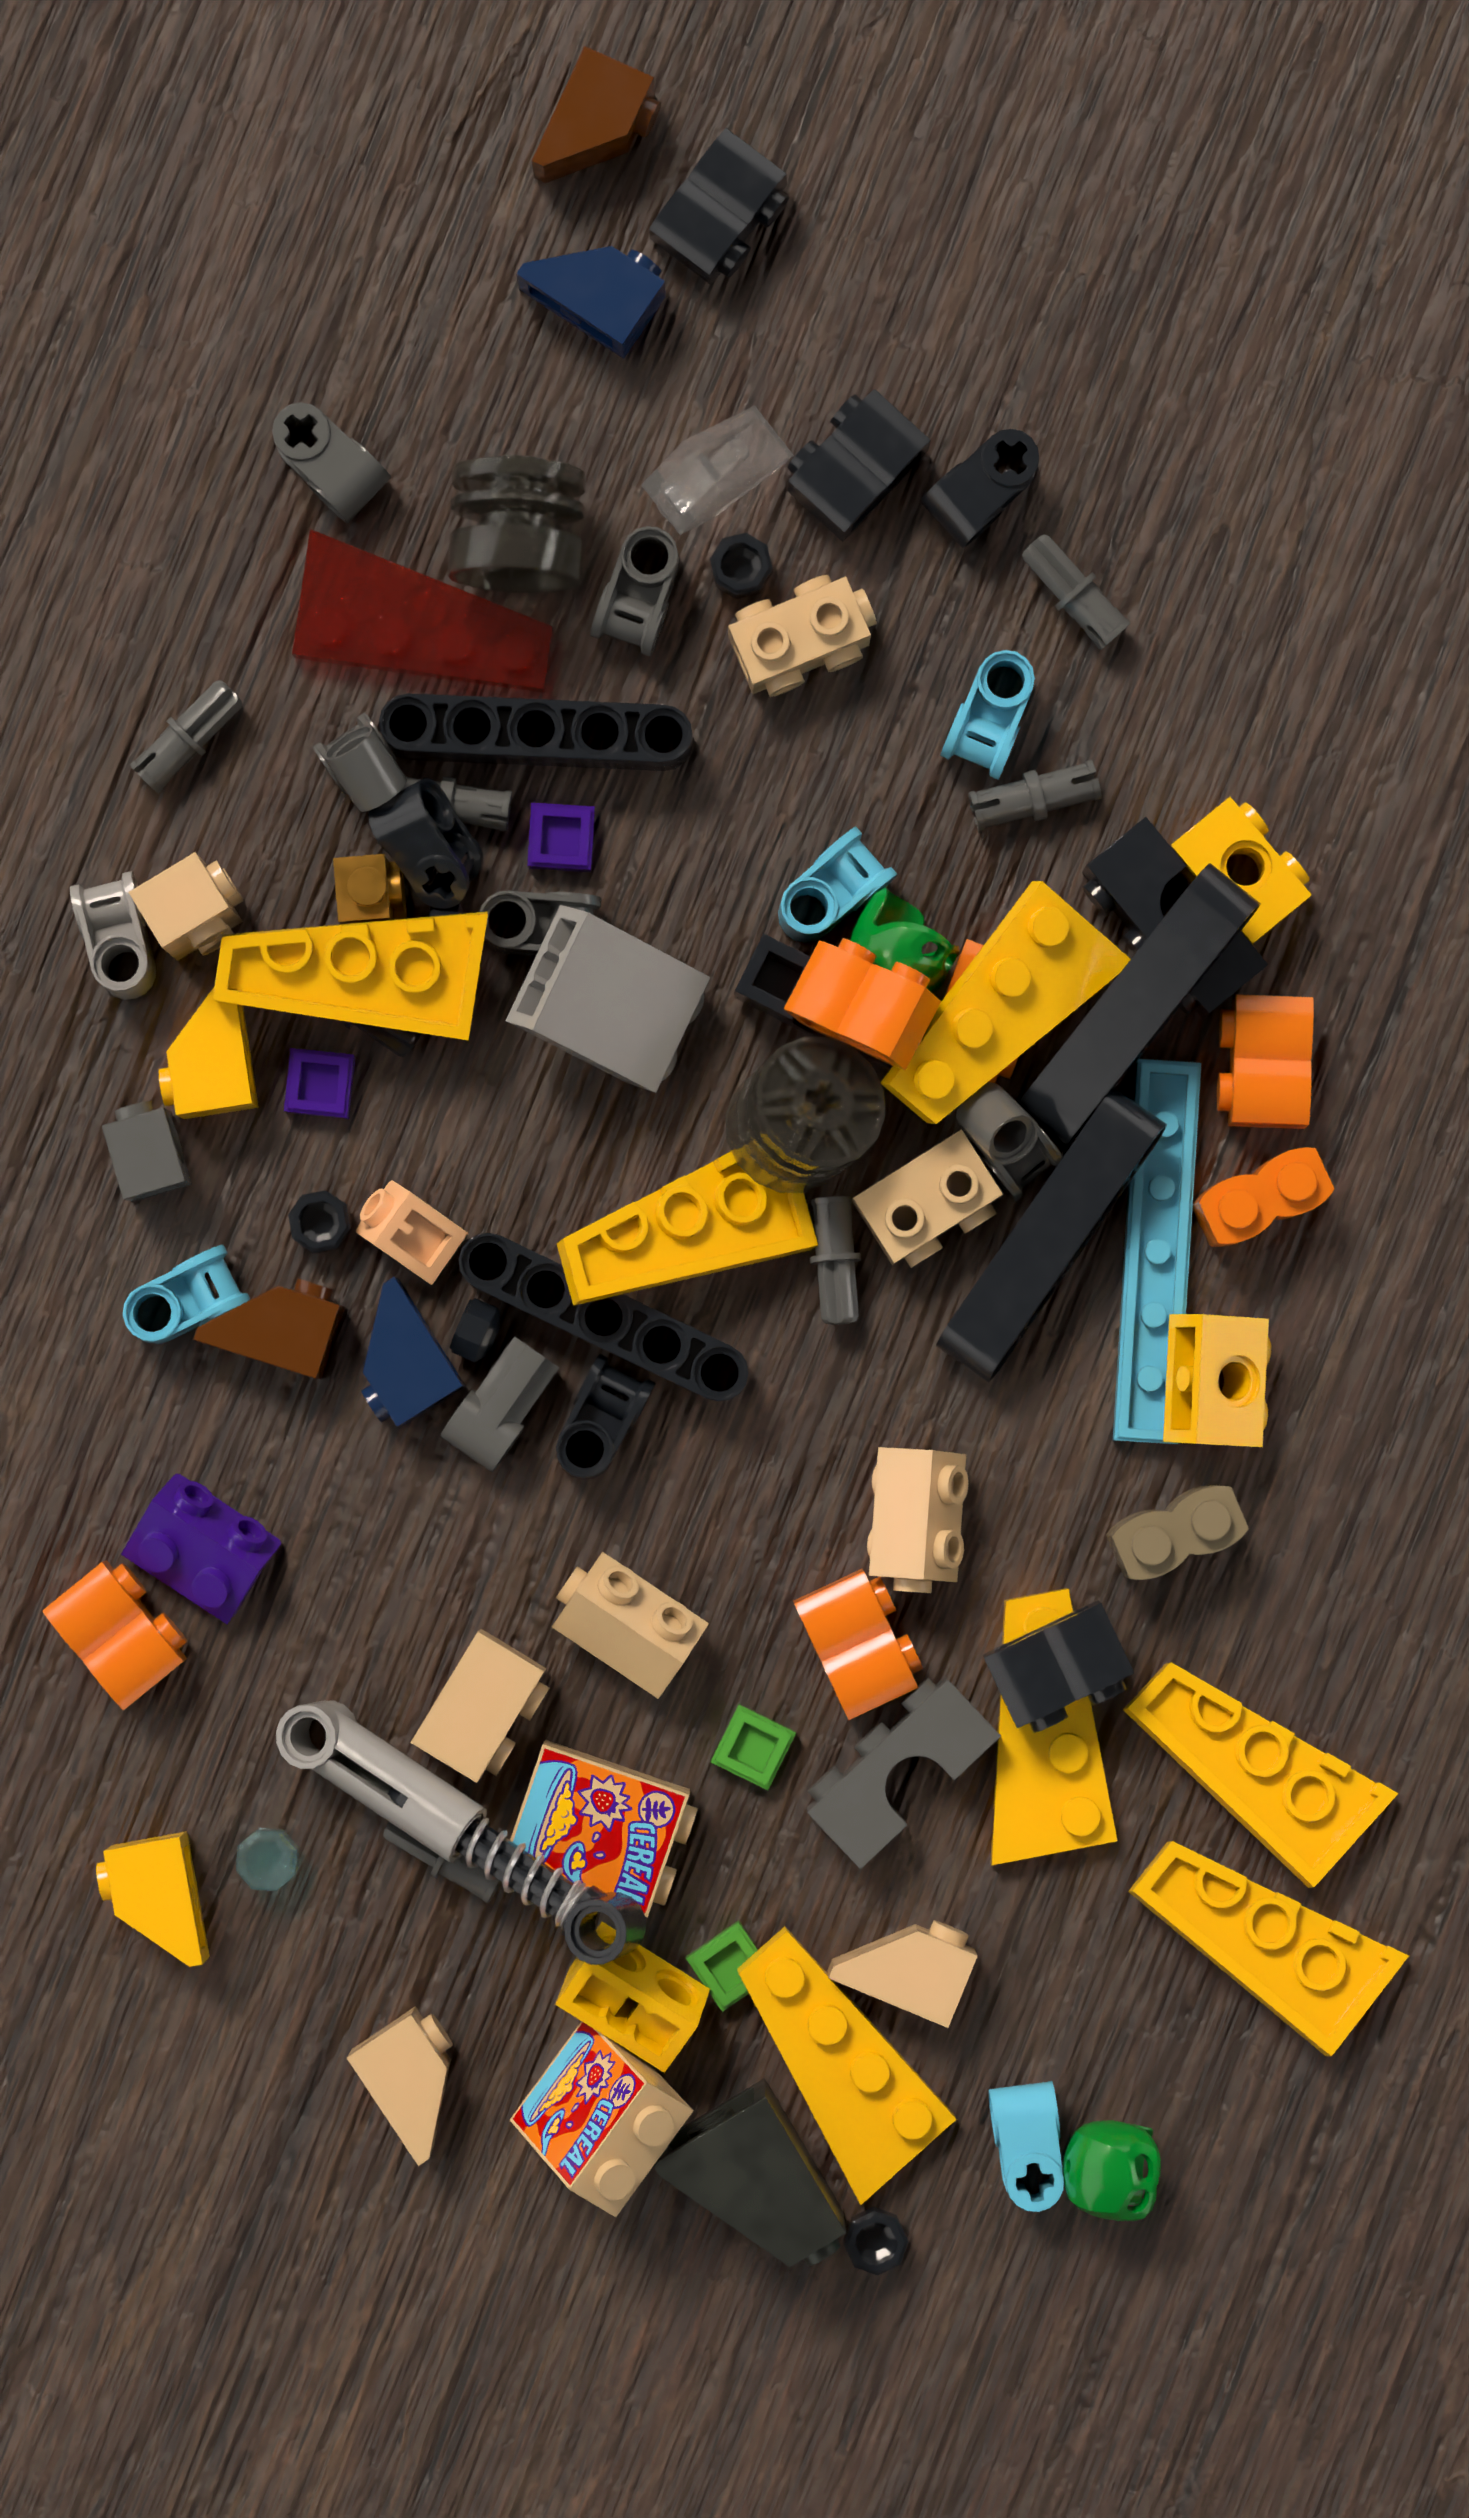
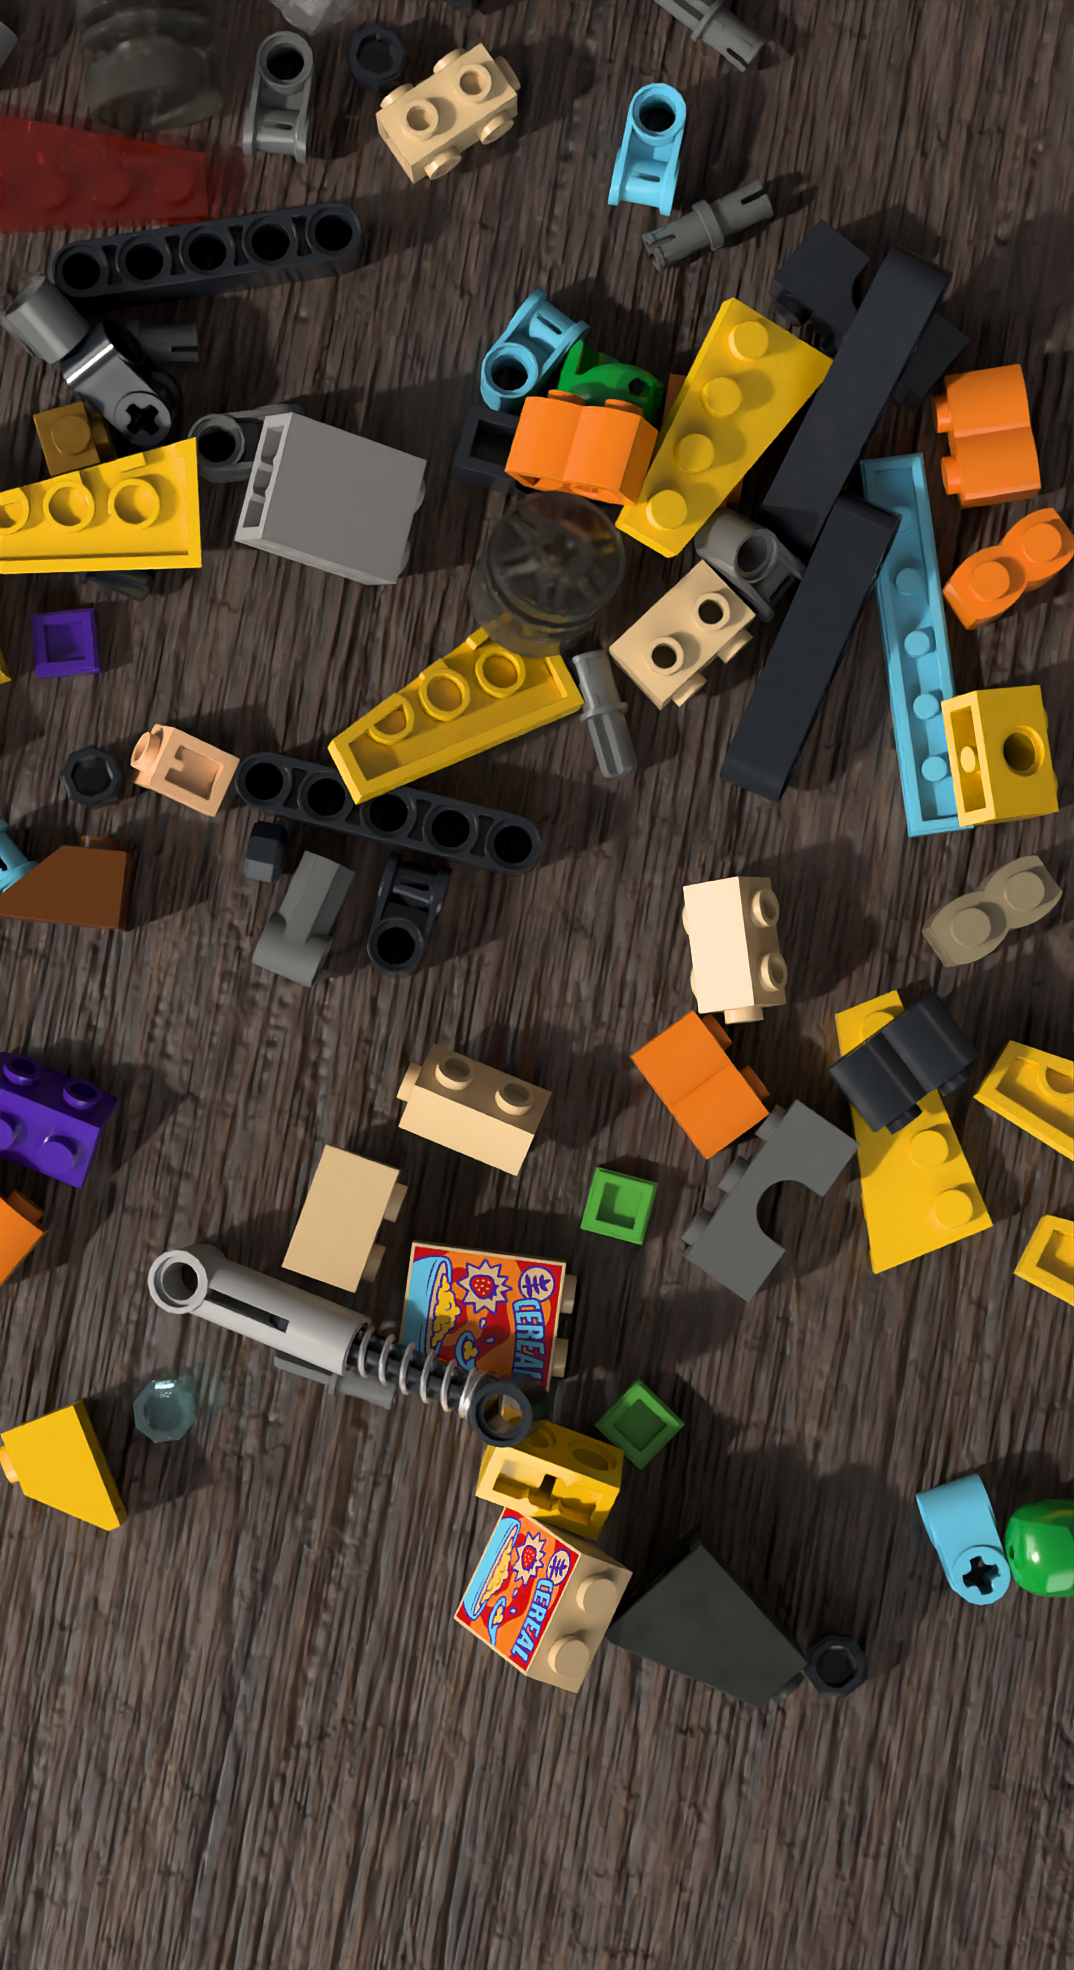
camera: 15 degrees left, 0 degrees up
tan slope [347,2006,453,2166] -> none
dark blue slope [361,1277,466,1427] -> none
dark purple tile [527,803,595,872] -> none
yellow wing [737,1926,957,2205] -> none
tan slope [827,1920,978,2028] -> none
yellow brick [1170,796,1312,945] -> none

